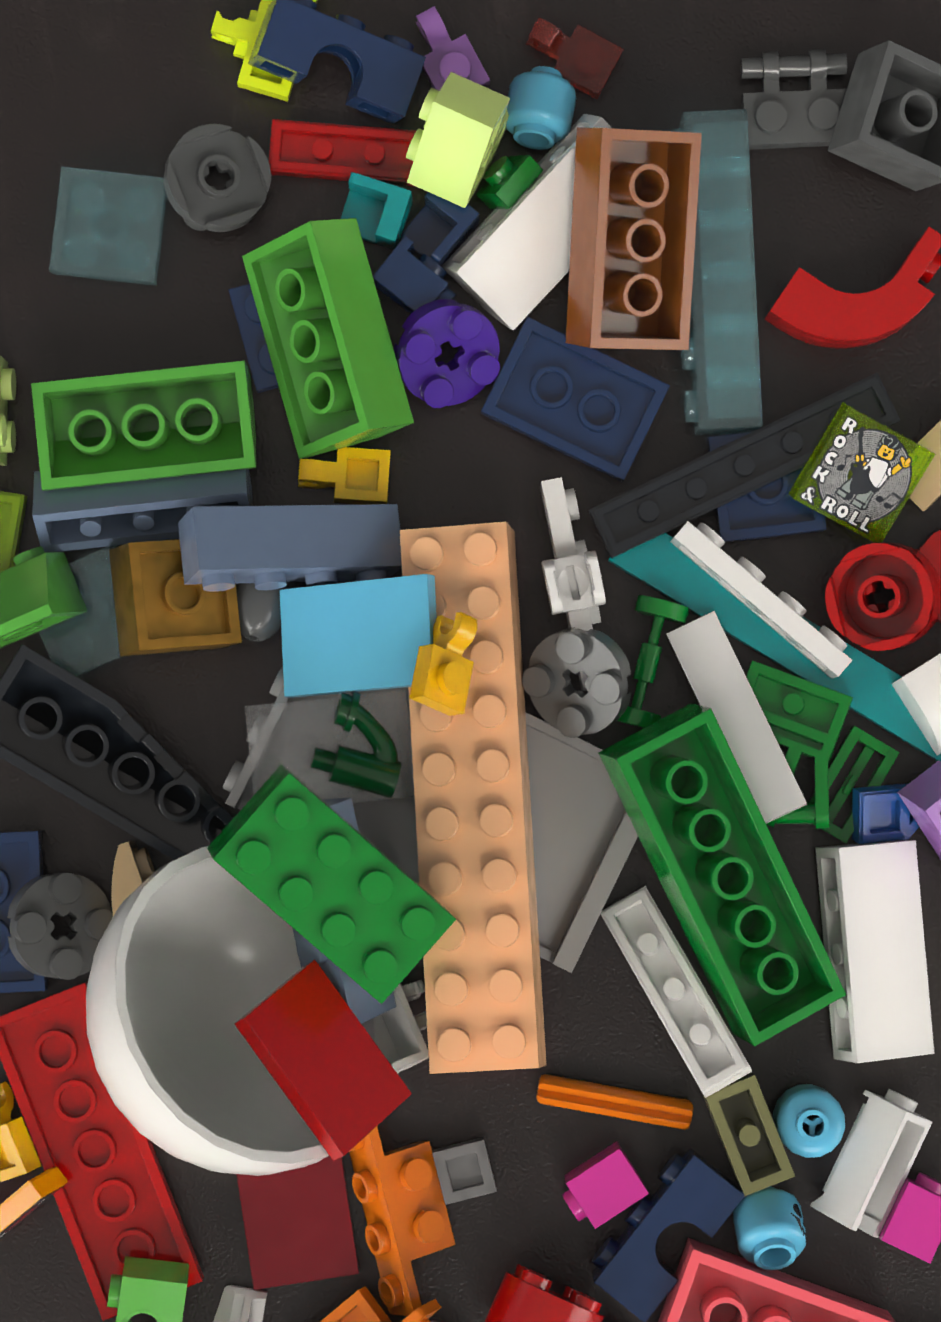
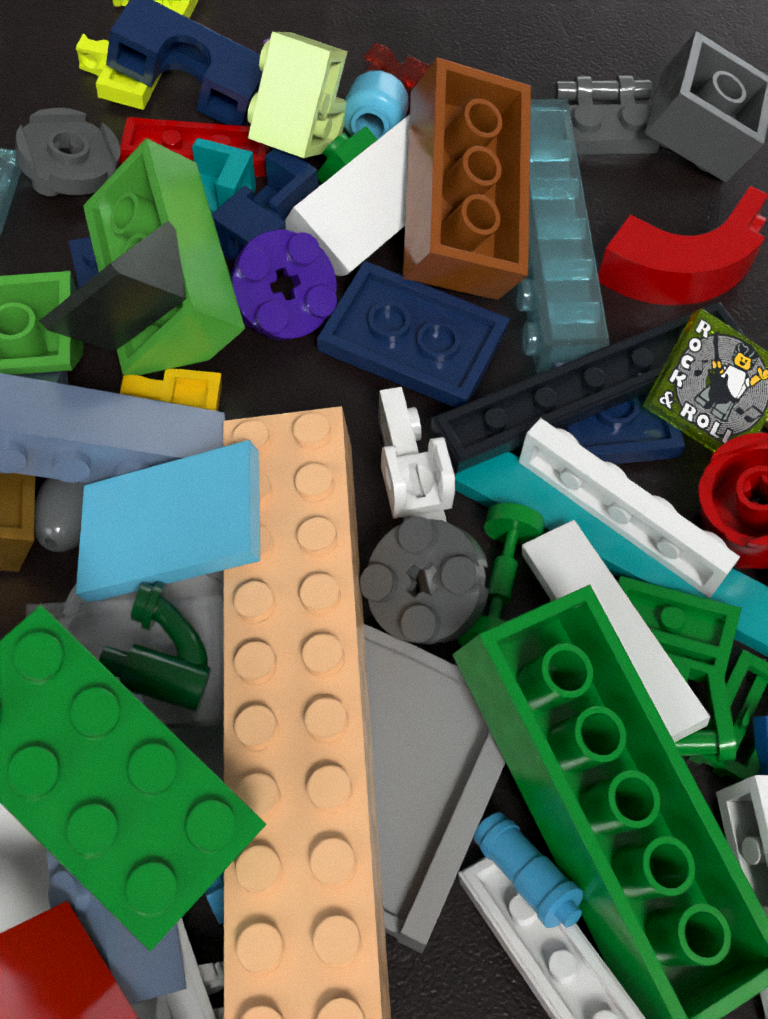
camera: 10 degrees left, 25 degrees down
yellow plate [409,612,477,716] -> none
none -> pearl dark grey slope [39,221,186,351]
none -> dark azure piece [474,812,583,928]

